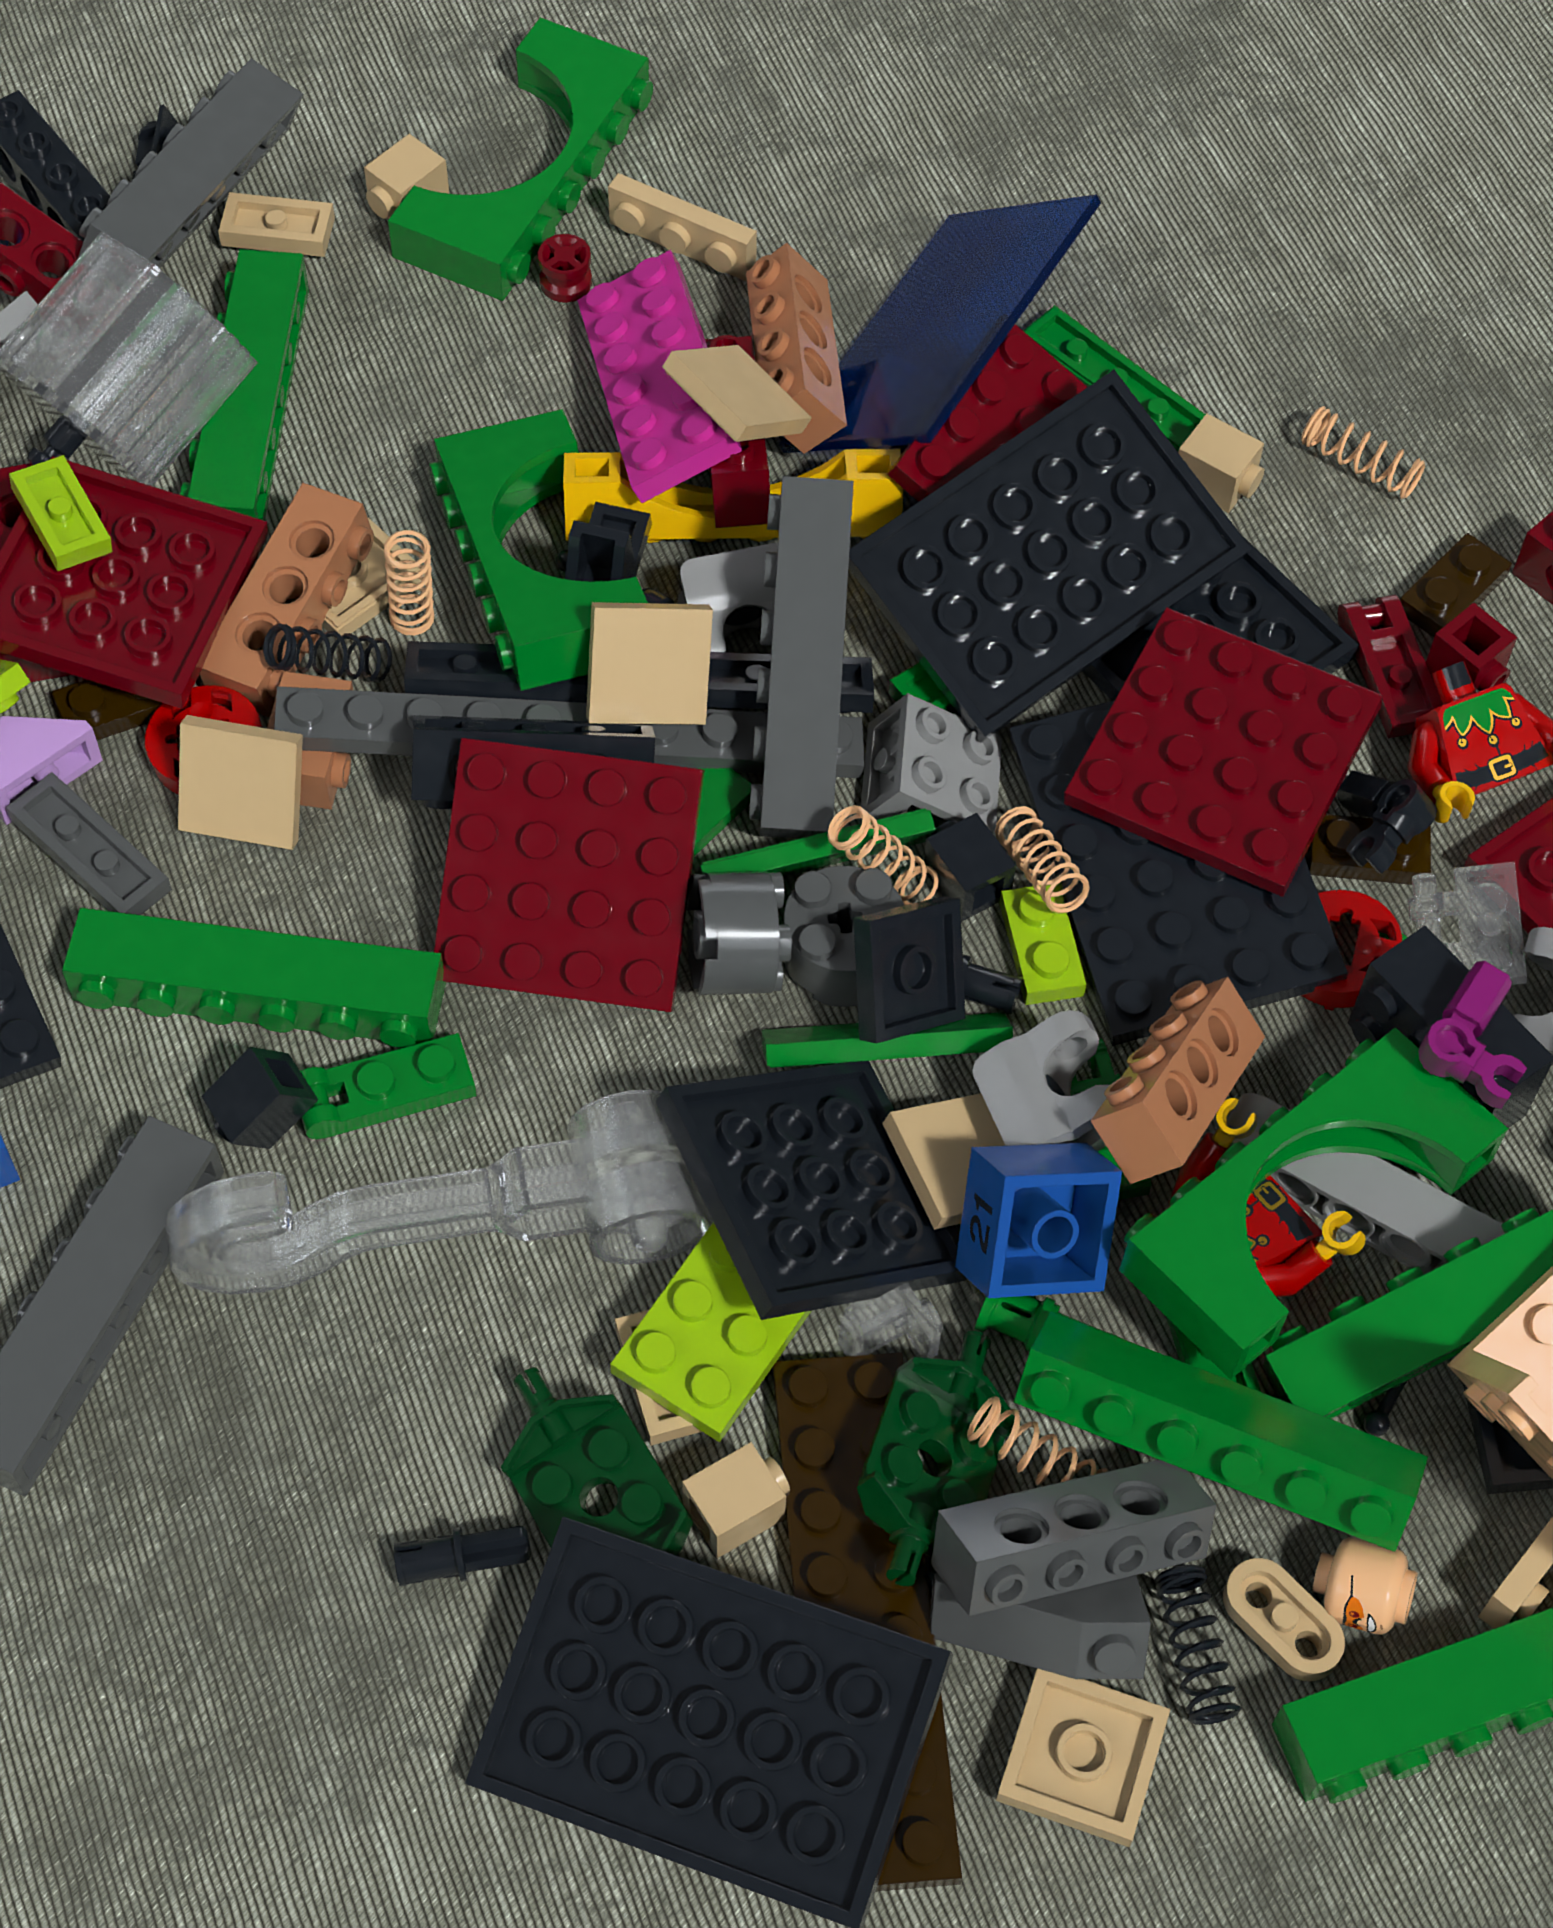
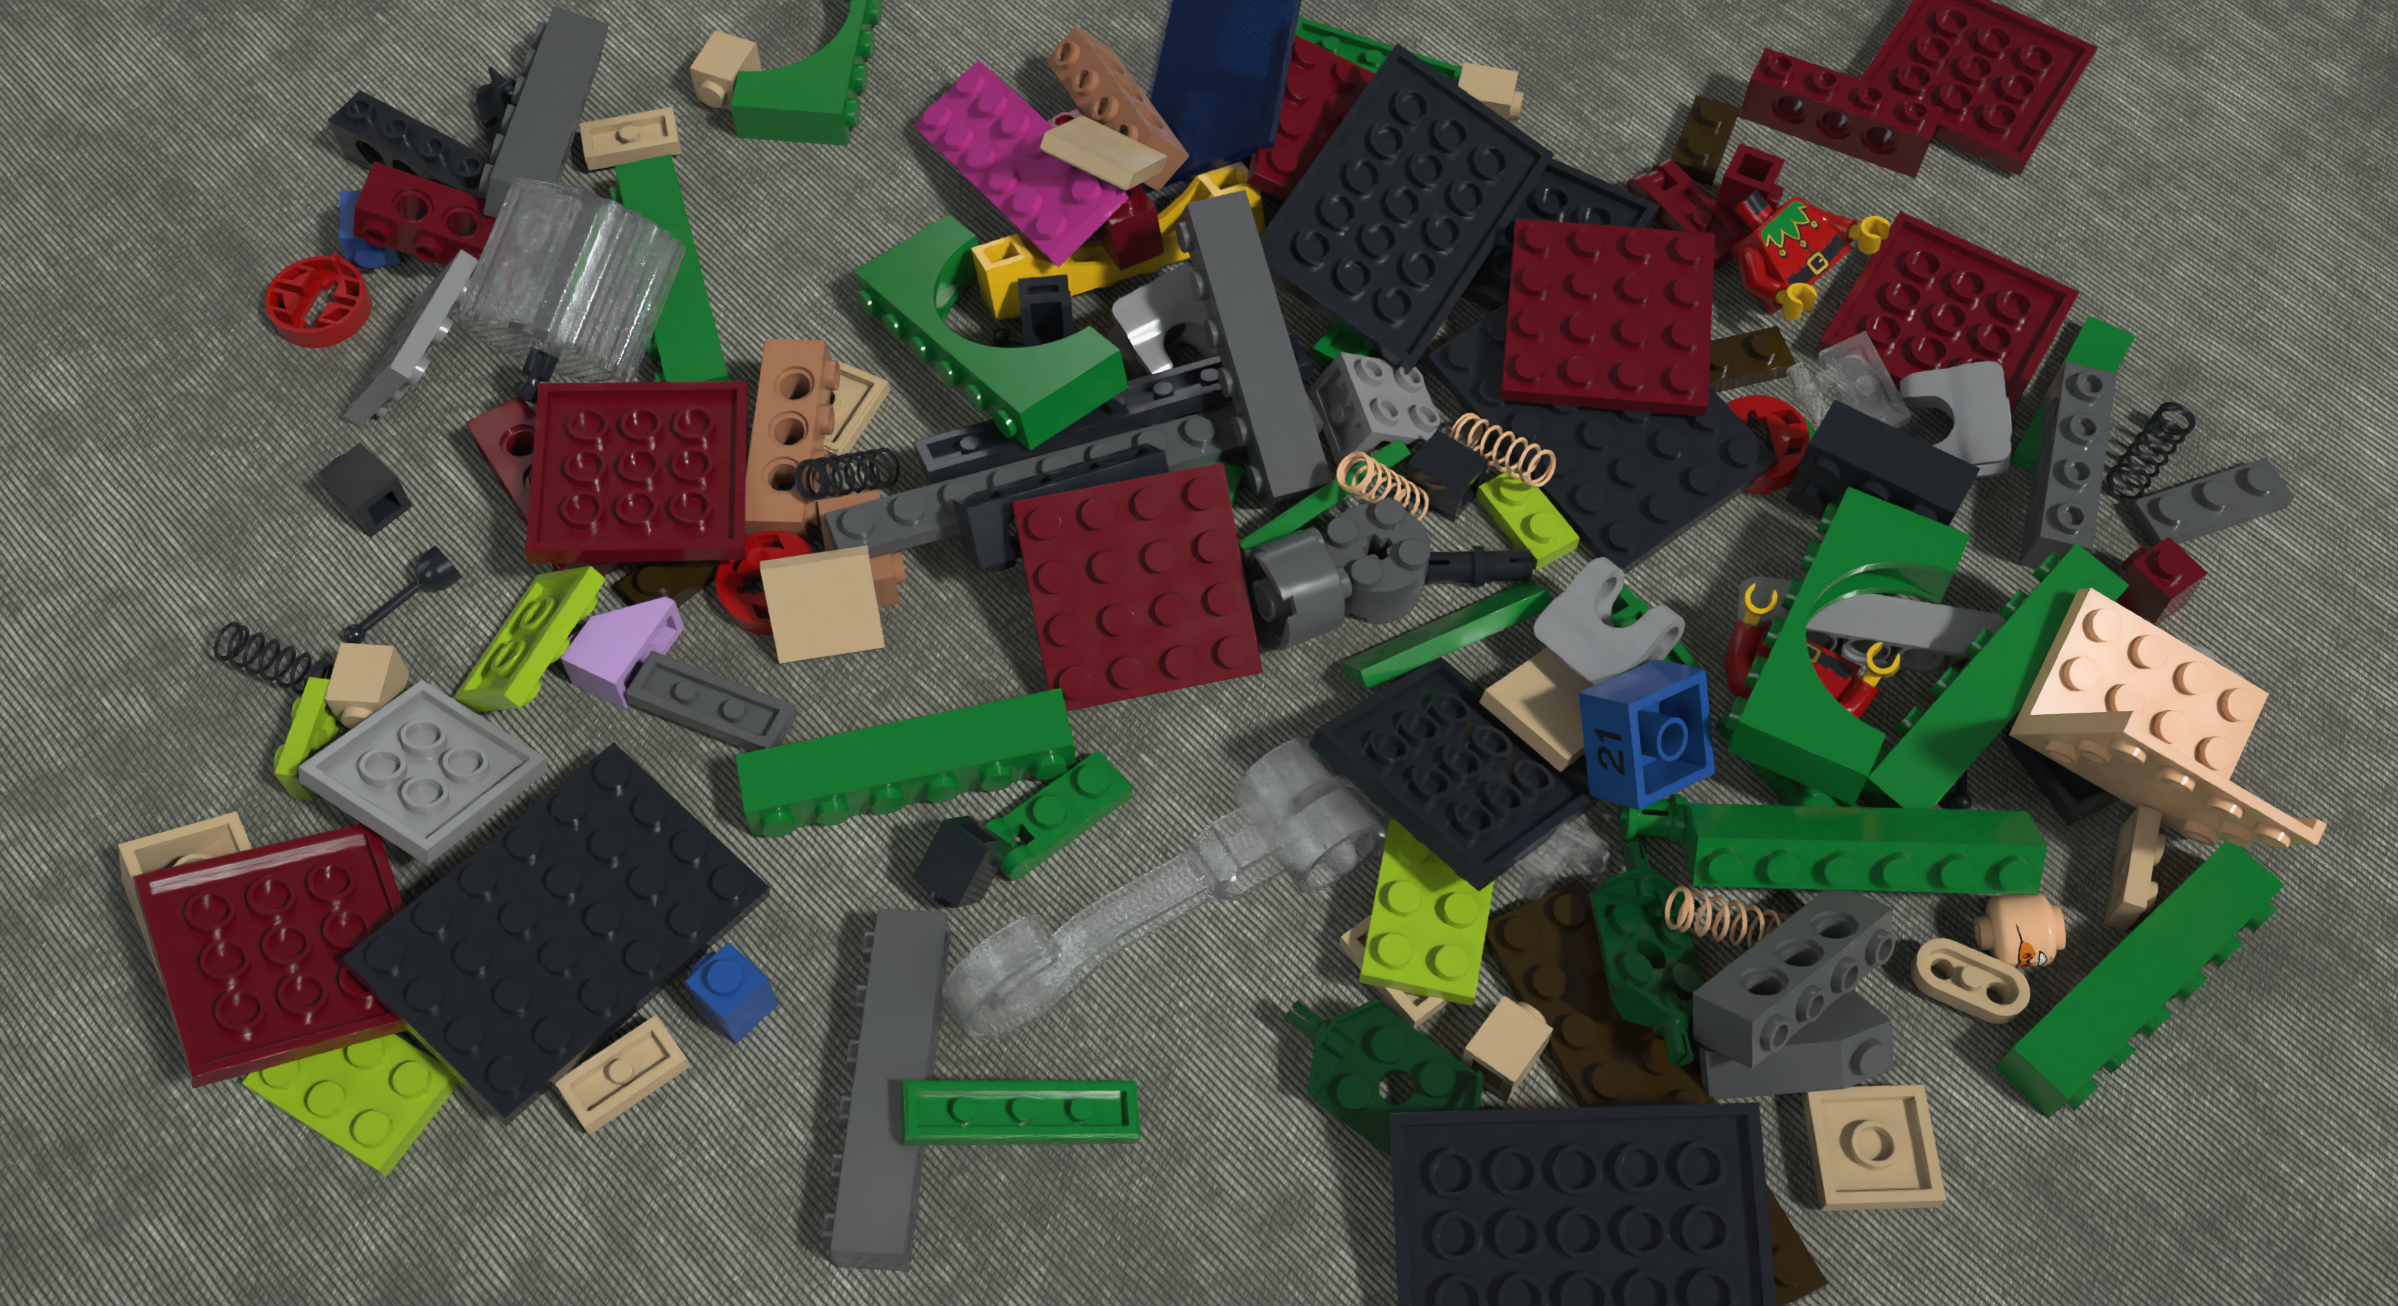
camera: 20 degrees left, 0 degrees up
lime plate [9,455,112,571] -> none
light nougat piece [384,530,434,636] -> none
black axle [394,1526,531,1587] -> none
dark red wheel [538,234,592,303] -> none
tan tile [586,602,713,725] -> none
tan plate [608,173,757,281] -> none
black plate [853,896,966,1044] -> none
nougat brick [1091,976,1265,1184] -> none
black piece [1154,1564,1242,1725] -> none
light nougat piece [1301,406,1425,499] -> none
black bar [1337,770,1437,873] -> none
magenta bar [1418,961,1527,1109] -> none
none -> green tile [900,1080,1141,1146]

